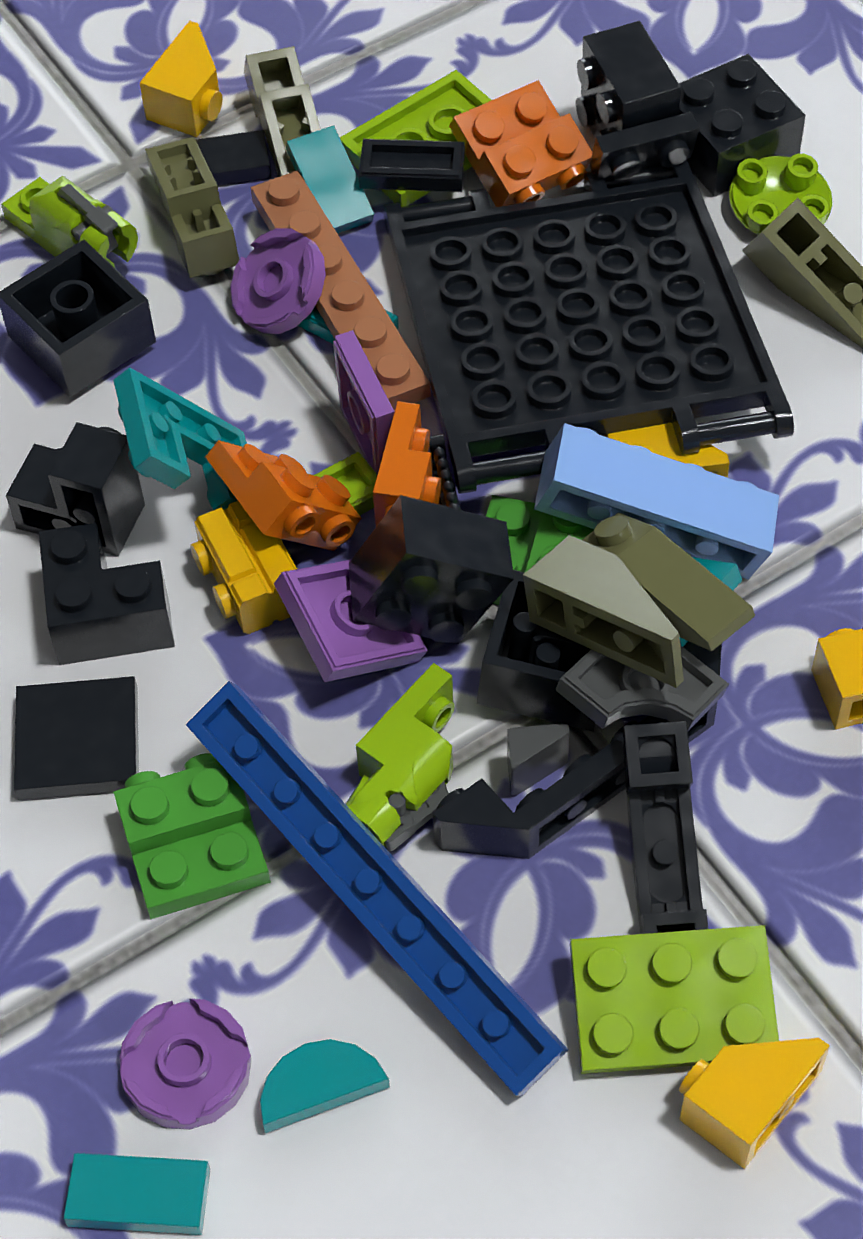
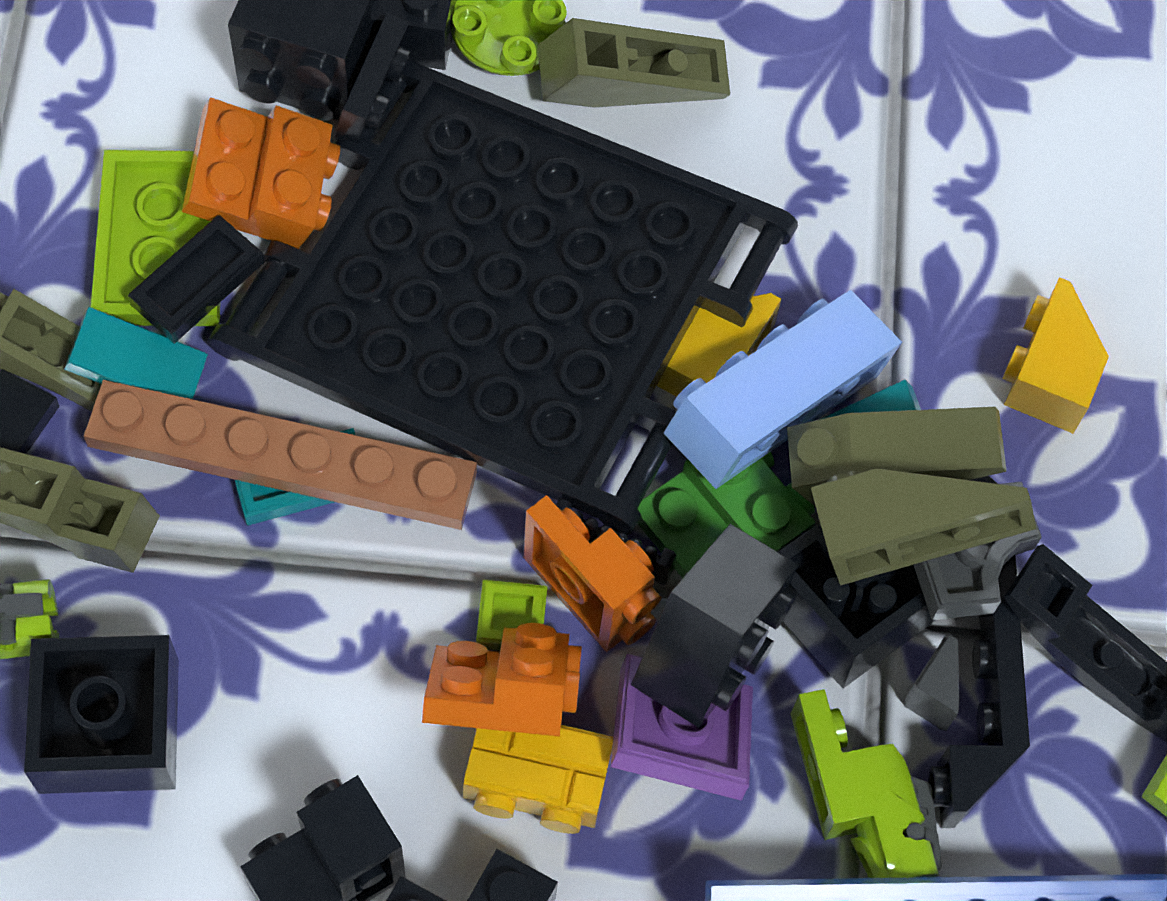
camera: 60 degrees left, 10 degrees up
teal plate [113,367,247,510] -> none
medium lavender tile [230,228,326,334] -> none
medium lavender tile [333,330,394,475] -> none

